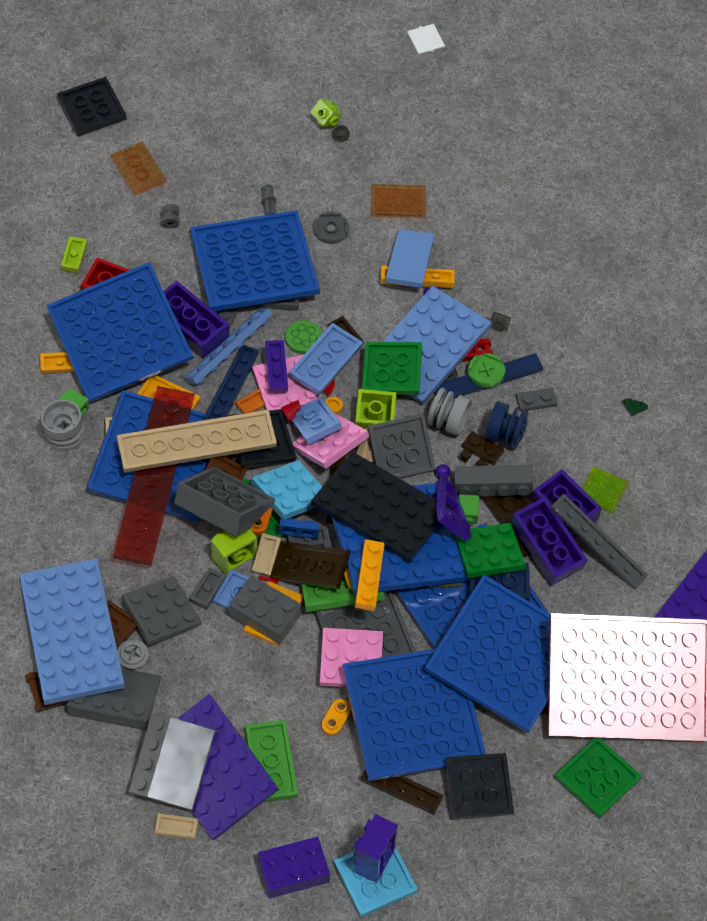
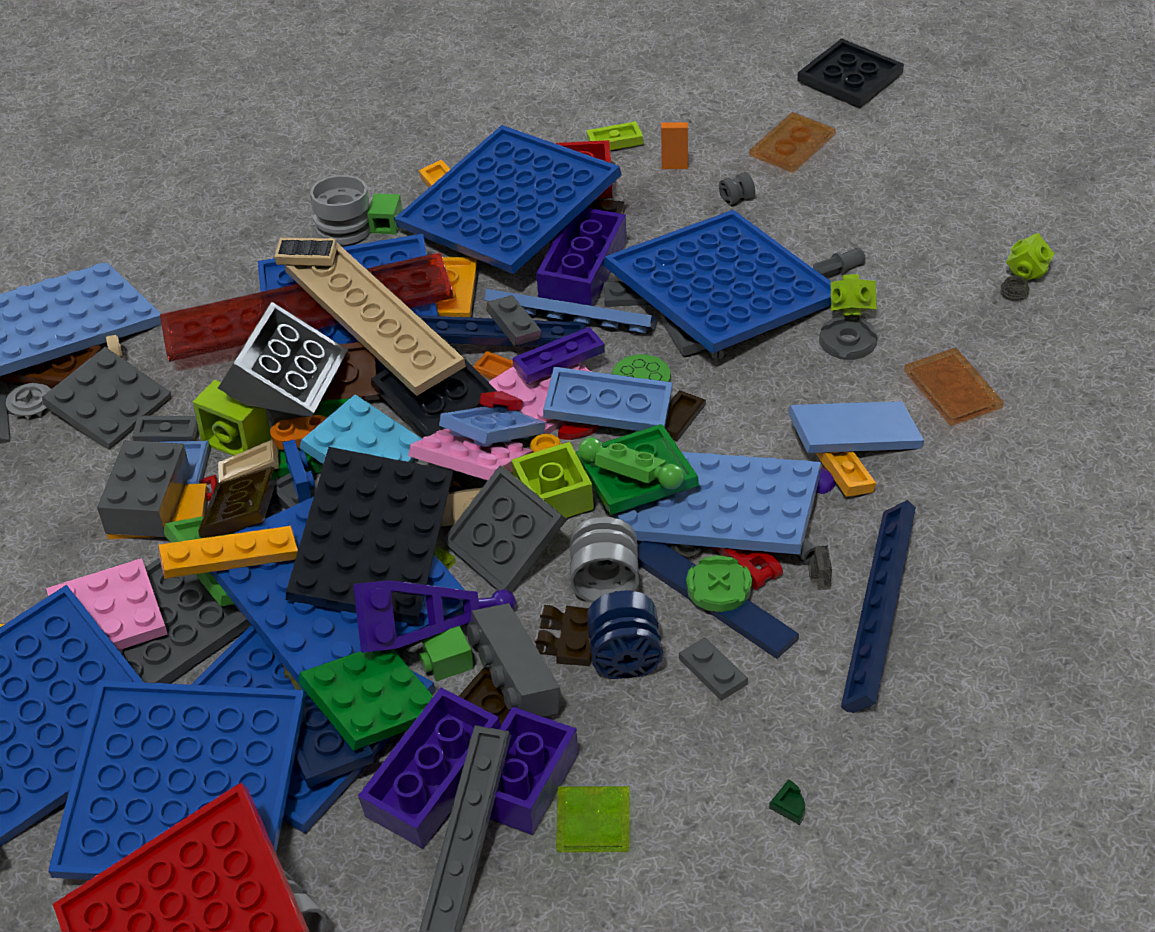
camera: 70 degrees right, 15 degrees down
none -> tan tile [106,335,123,359]
none -> tile [274,238,337,266]
none -> dark grey plate [486,295,541,346]
none -> bright green plate [579,437,684,490]
none -> orange tile [661,122,688,169]
none -> lime brick [830,274,877,317]
none -> dark blue plate [841,500,916,713]

